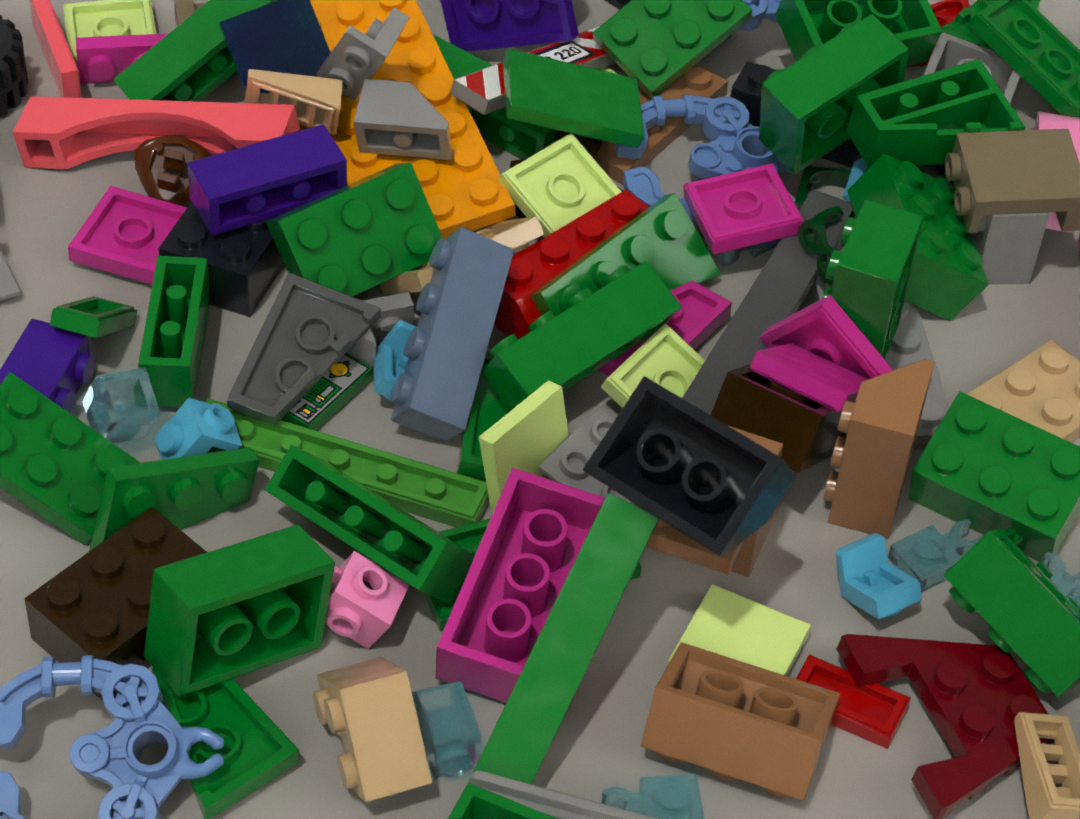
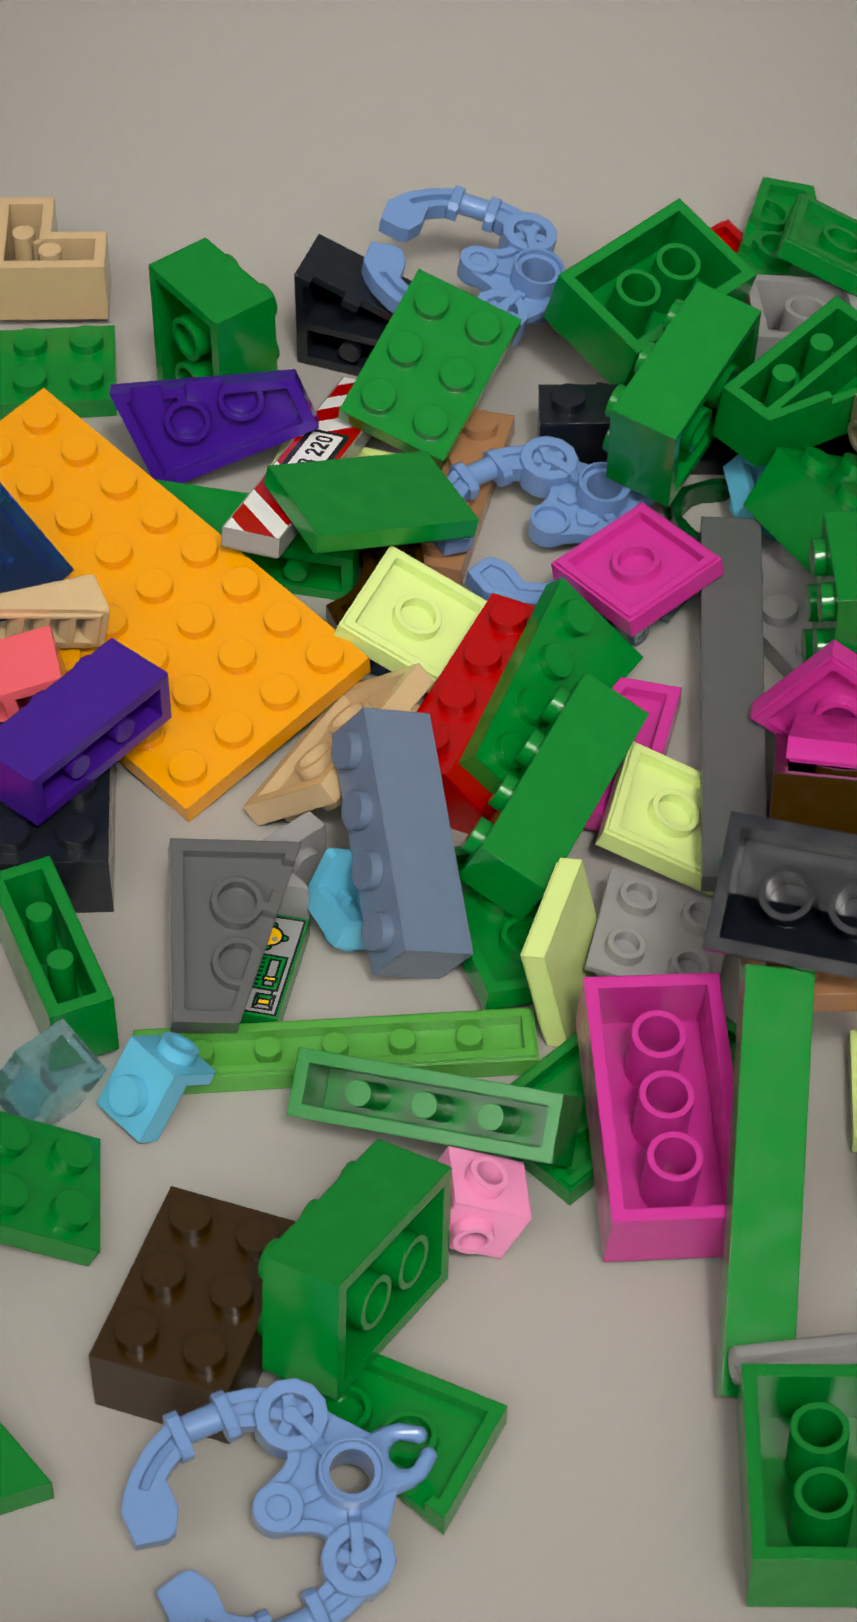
camera: 20 degrees left, 0 degrees up
green wing [89,447,260,551] -> none
green brick [266,162,443,297] -> none
tan brick [313,657,432,802] -> none
light grey bracket [317,7,410,100] -> none
light grey slope [354,79,453,160] -> none
clear light blue brick [412,681,481,779] -> none
dark green cap [798,206,844,284] -> none

